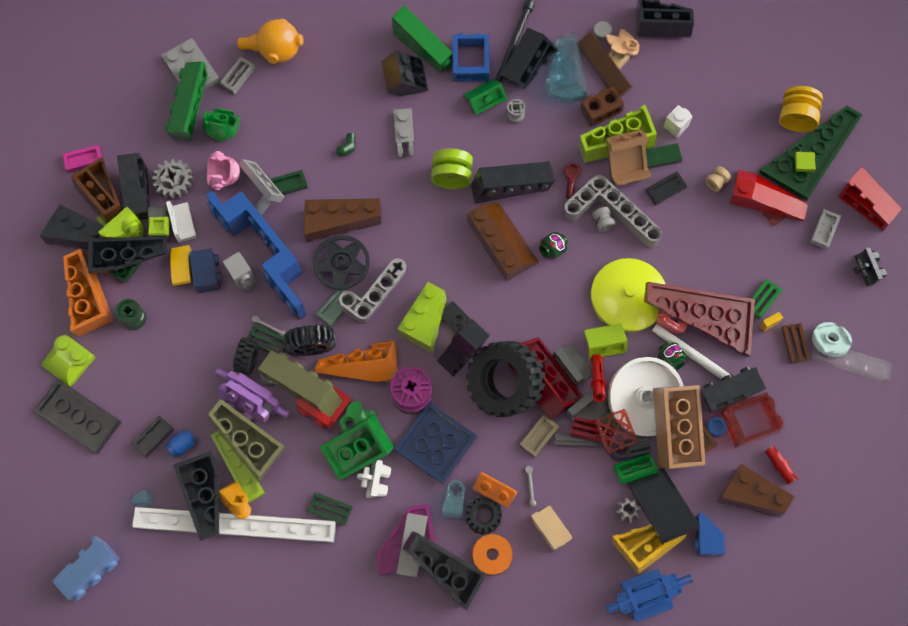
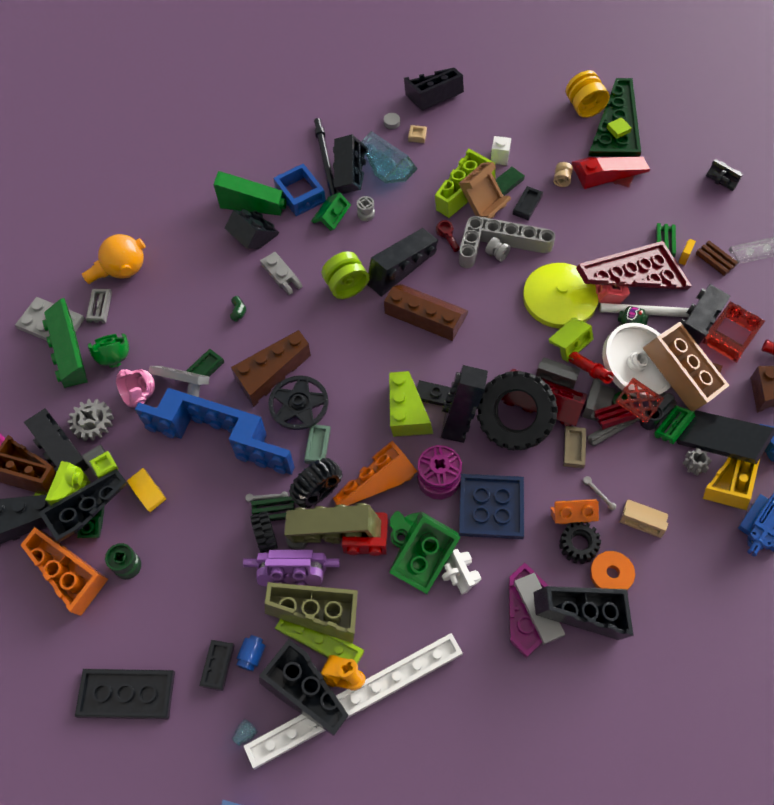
camera: 30 degrees left, 10 degrees down
lime slope [41,334,96,387] -> none
white panel [166,201,197,243] -> none
dark blue brick [189,248,222,294] -> none
light grey brick [222,252,257,292] -> none
dark green tile [307,492,352,526] -> none
light grey beam [339,258,406,323] -> none
clear light blue piece [441,480,465,520] -> none
dark green head [539,231,568,260] -> none
reddish brown tile [577,32,633,97] -> none
reddish brown brick [580,87,624,127] -> none
light nougat plate [606,29,639,55] -> none
blue tile [706,417,727,437] -> none
light grey plate [810,209,841,250] -> none
light aqua tile [812,322,852,357] -> none
wedge [838,167,902,231] -> none

